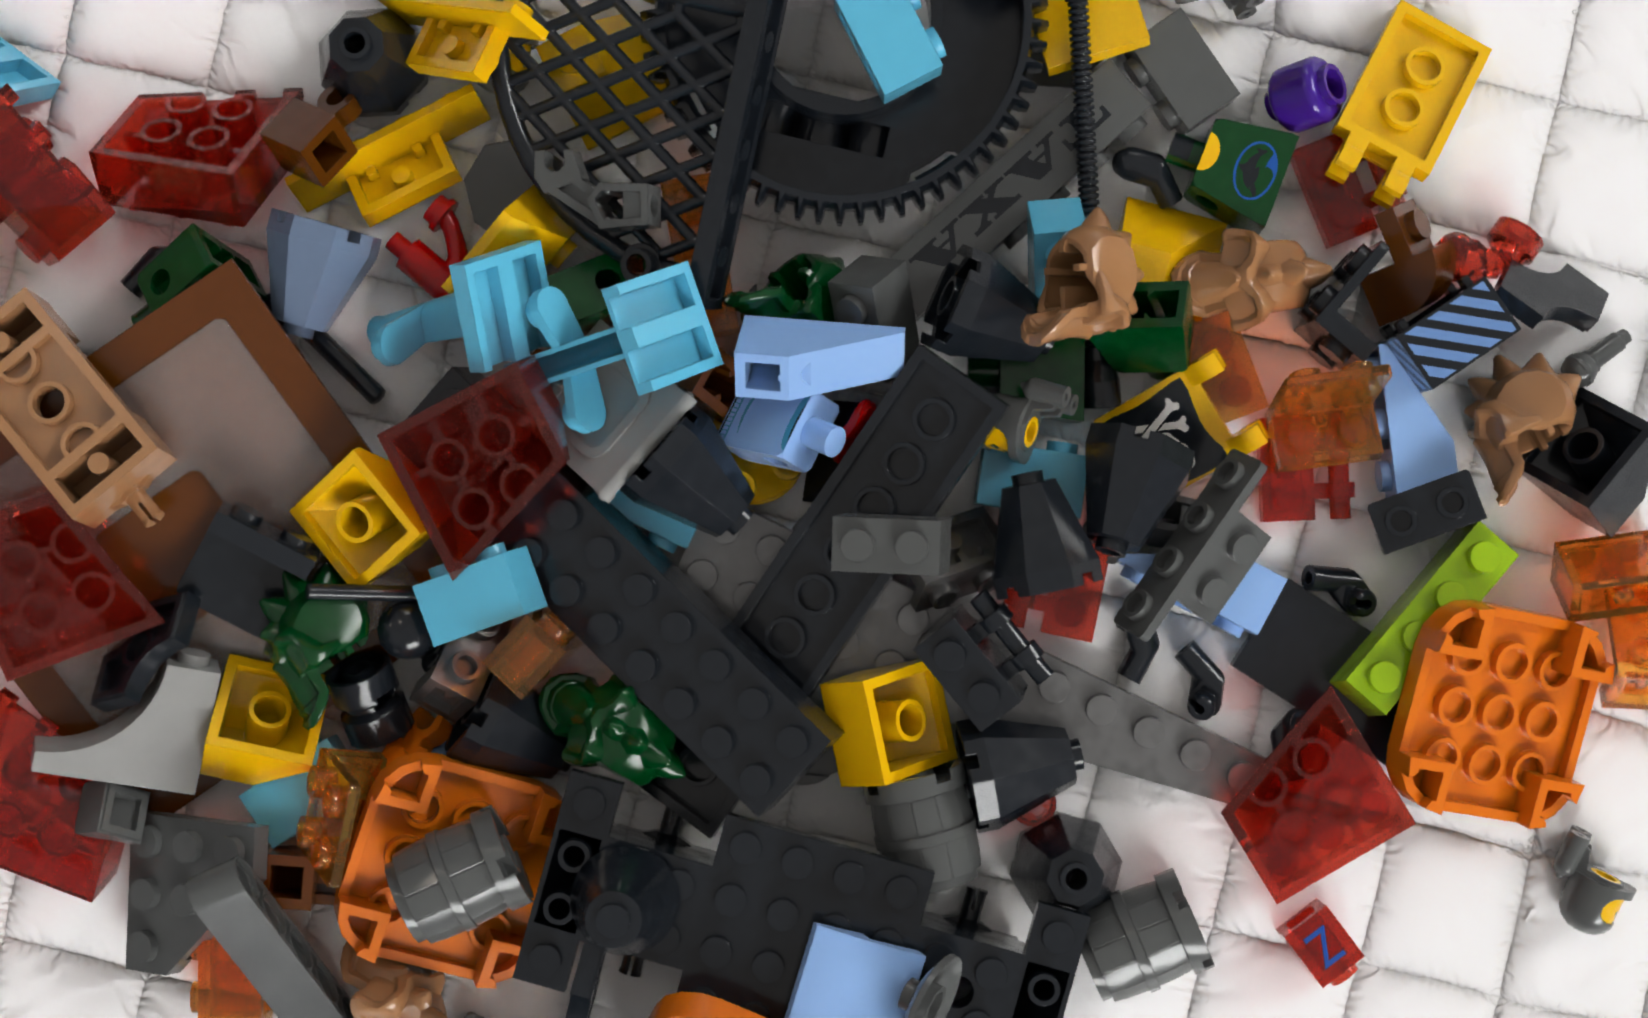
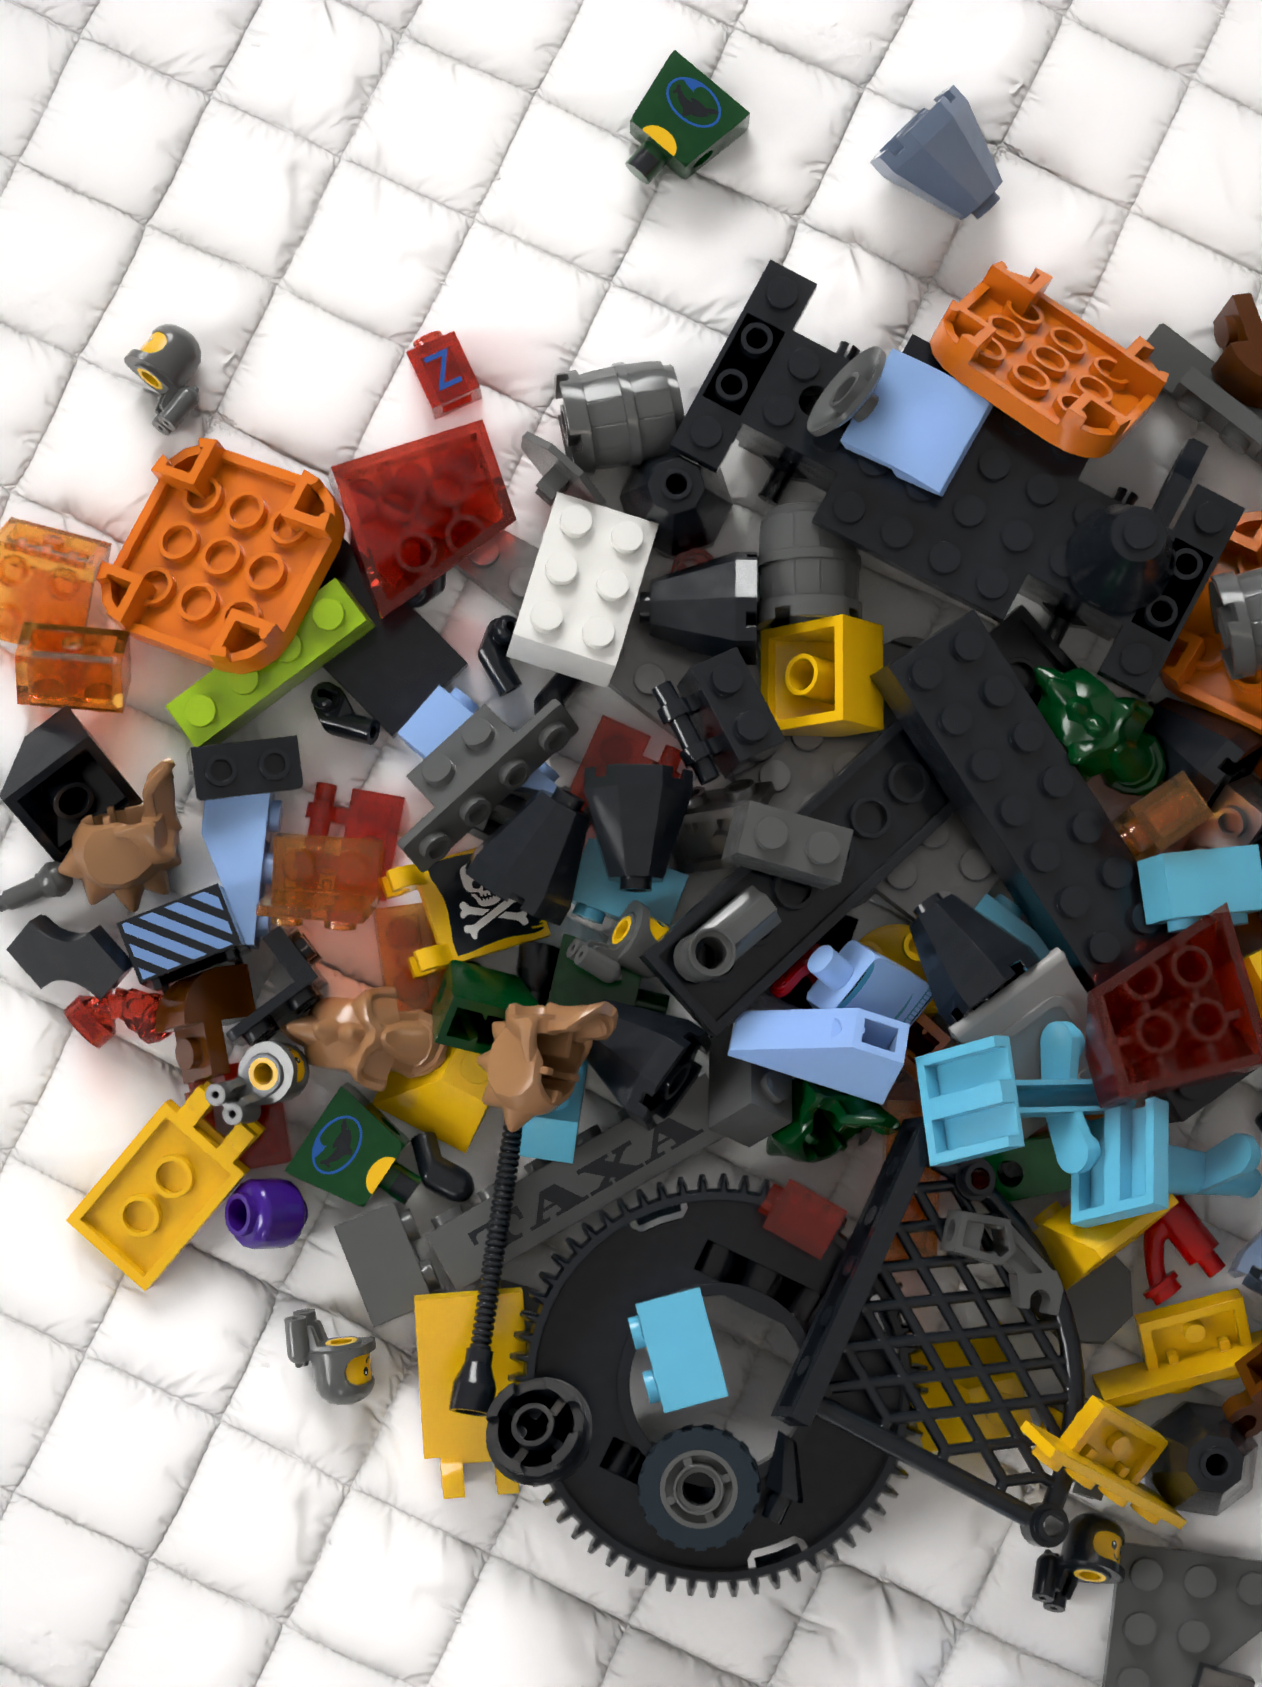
camera: 170 degrees left, 5 degrees down
none -> dark grey piece [205,1040,310,1125]
none -> white brick [506,492,659,688]
none -> dark grey piece [521,431,607,507]
none -> dark grey piece [673,885,782,983]
none -> clear red brick [758,1178,848,1260]

